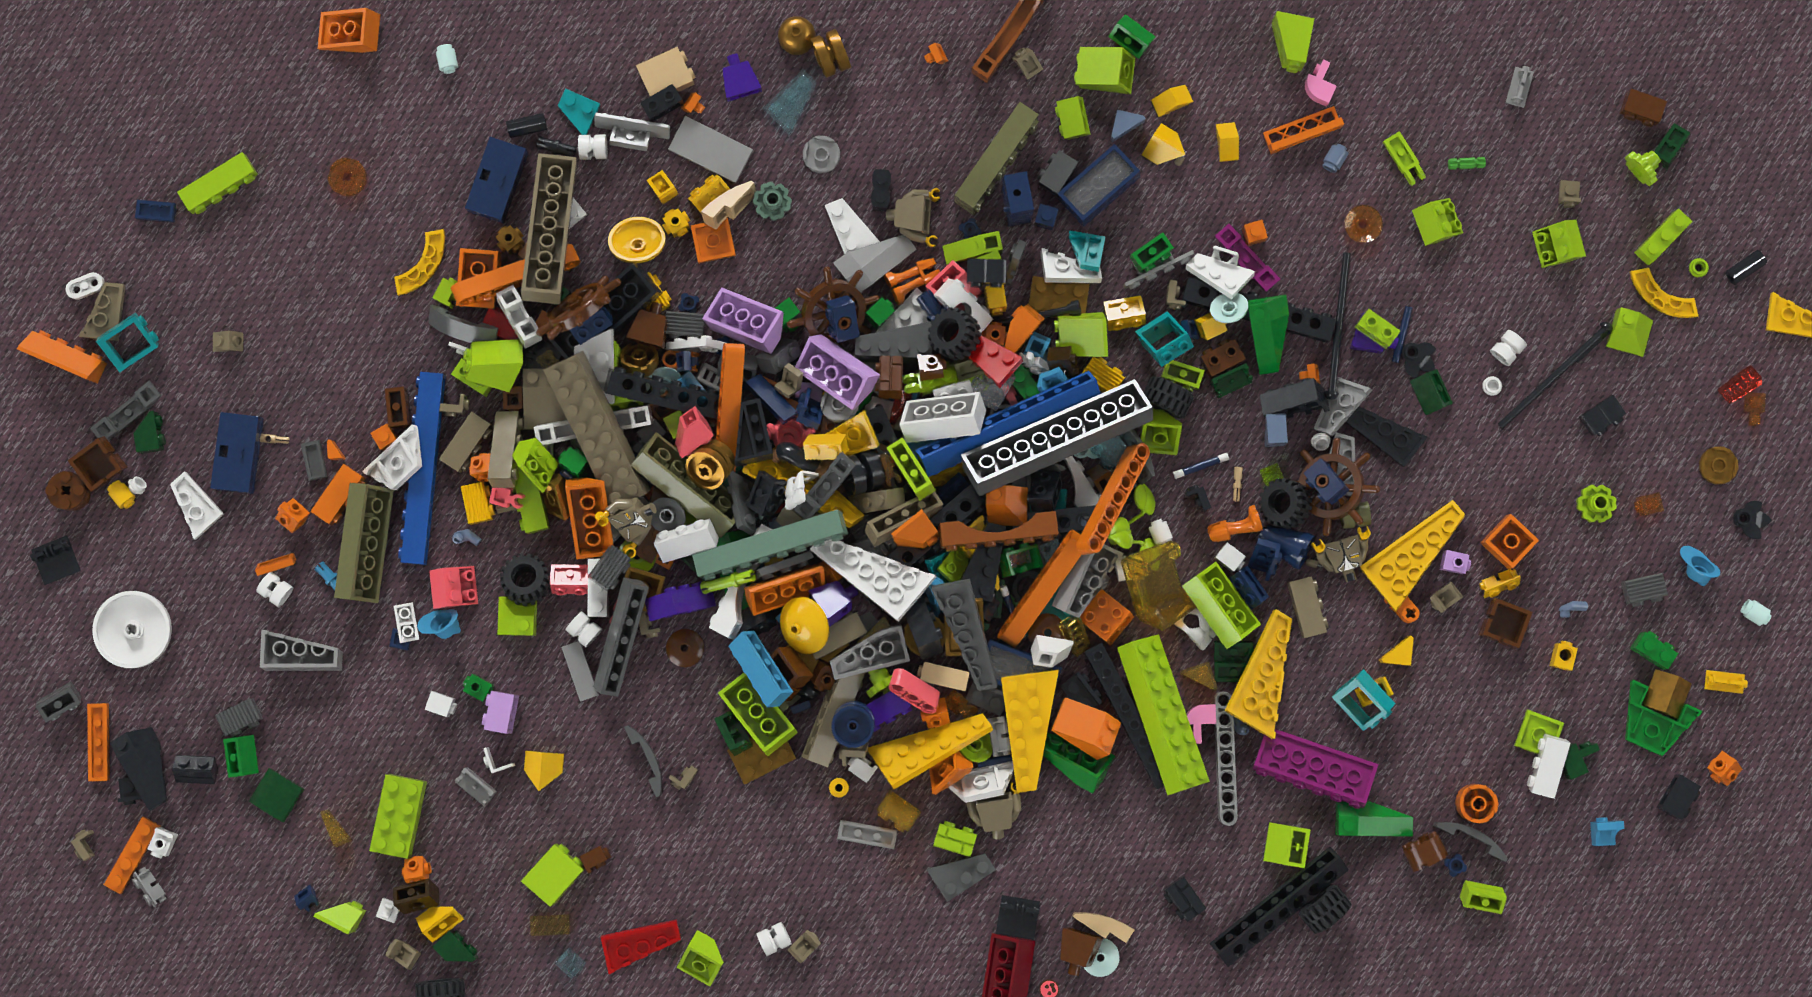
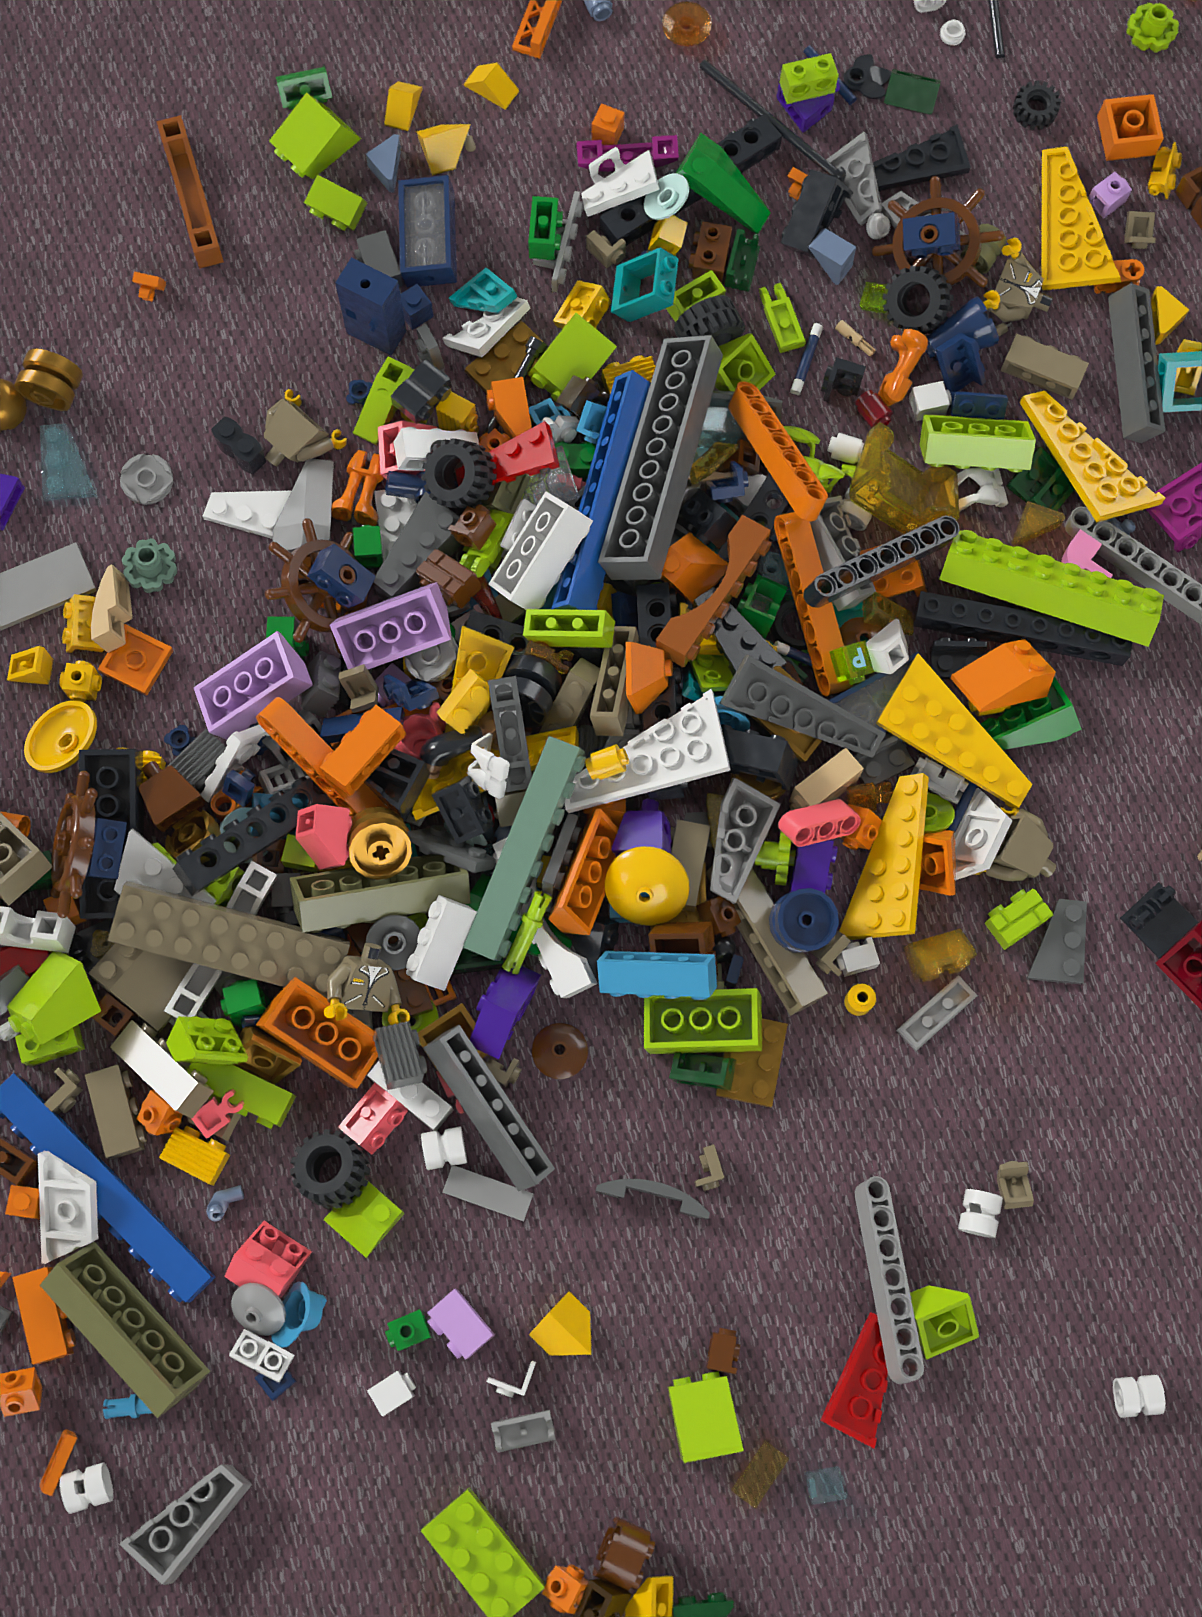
camera: 55 degrees left, 10 degrees down
olive brick [954,102,1039,215] -> none
dark tan bracket [1012,48,1043,79] -> none
none -> light grey dish [231,1283,286,1336]
none -> orange brick [320,705,406,797]
none -> yellow brick [585,744,629,780]
none -> reddish brown brick [593,1516,655,1591]
none -> clear yellow slope [689,442,739,485]
none -> dark blue bracket [705,461,749,503]
none -> lime hinge [759,283,805,353]
none -> black beam [803,515,960,608]
none -> clear neon green brick [829,641,874,685]
none -> dark red brick [855,390,893,430]
none -> light grey beam [855,1176,924,1384]
none -> black tyre [1013,80,1061,130]
none -> dark grey brick [1108,283,1165,443]

